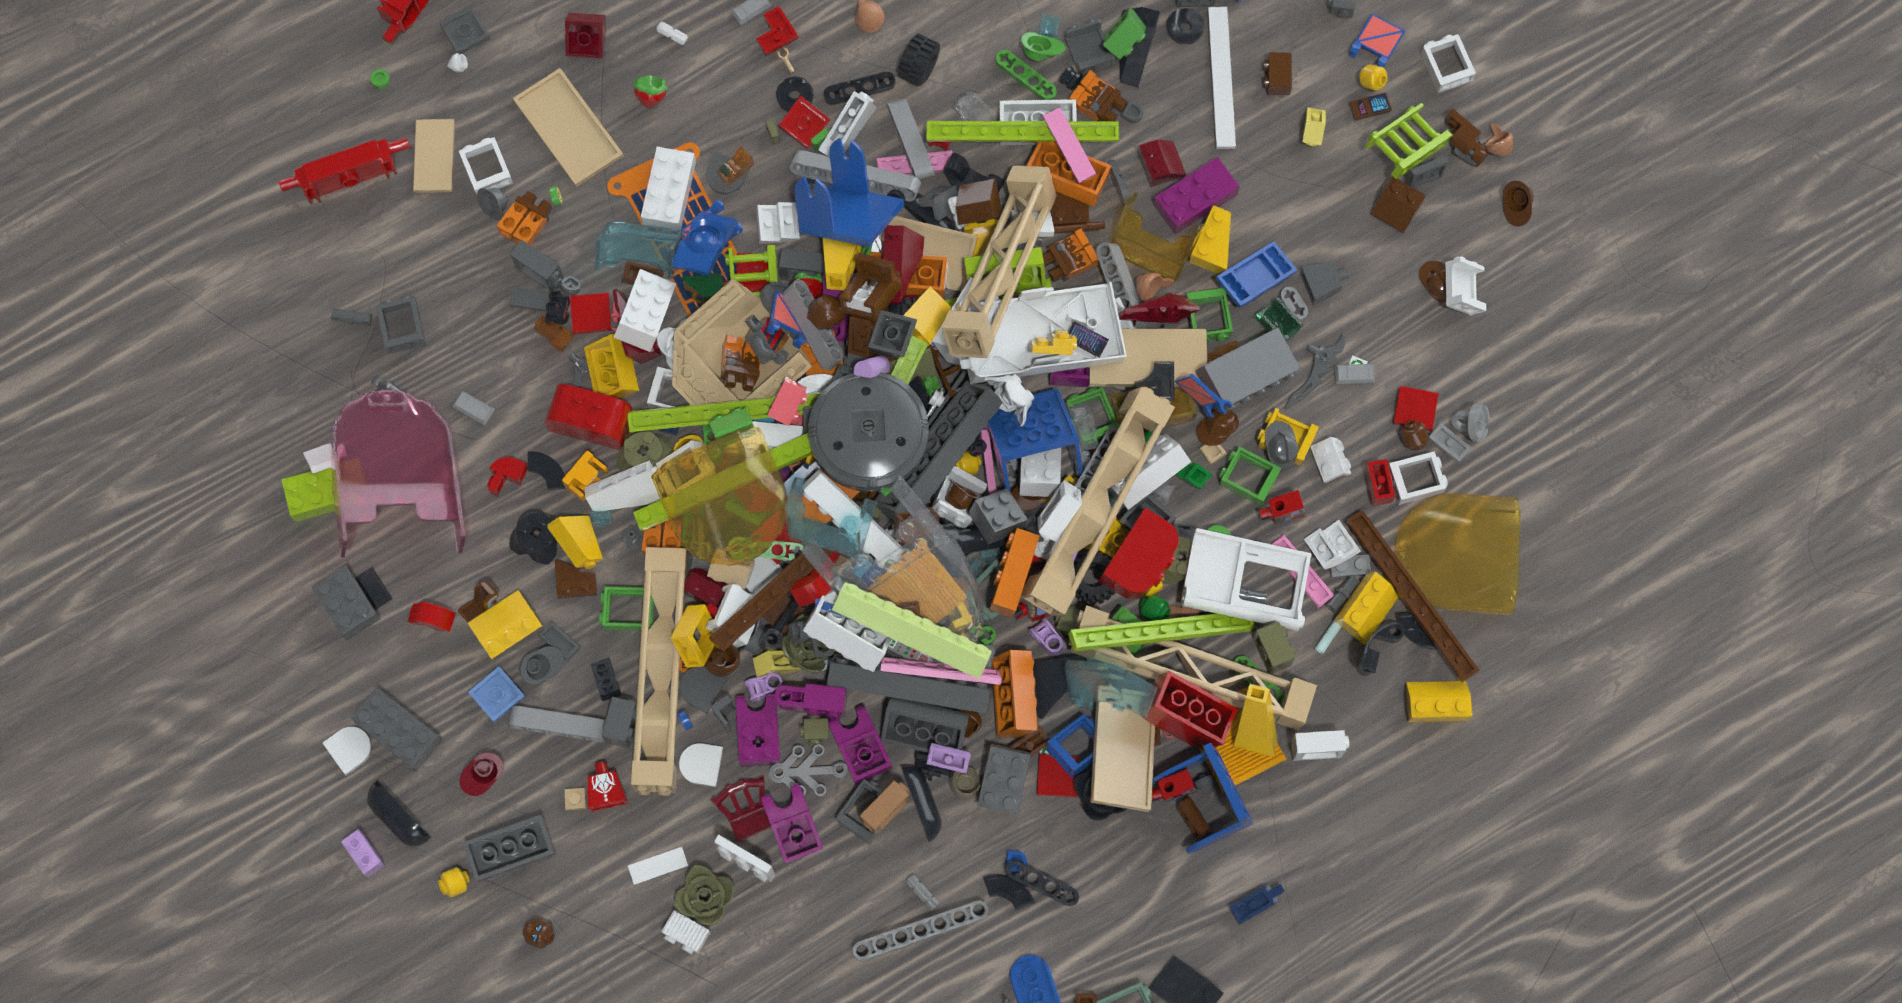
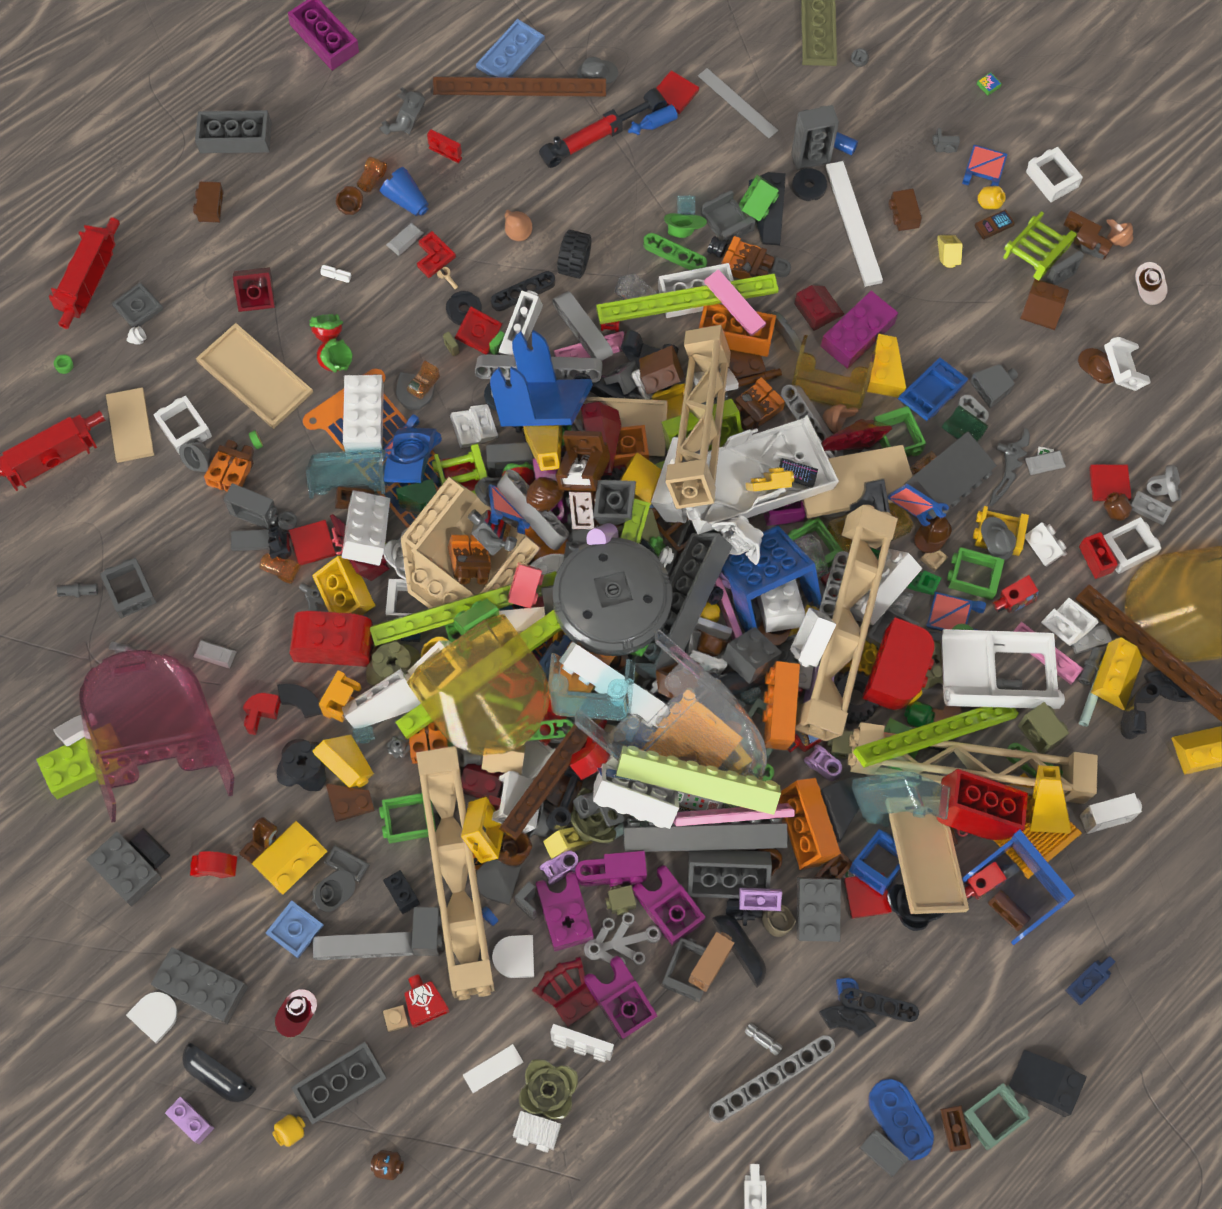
camera: 15 degrees left, 5 degrees down
none -> bright green hair [317,338,353,373]
none -> coral flag [927,592,986,631]

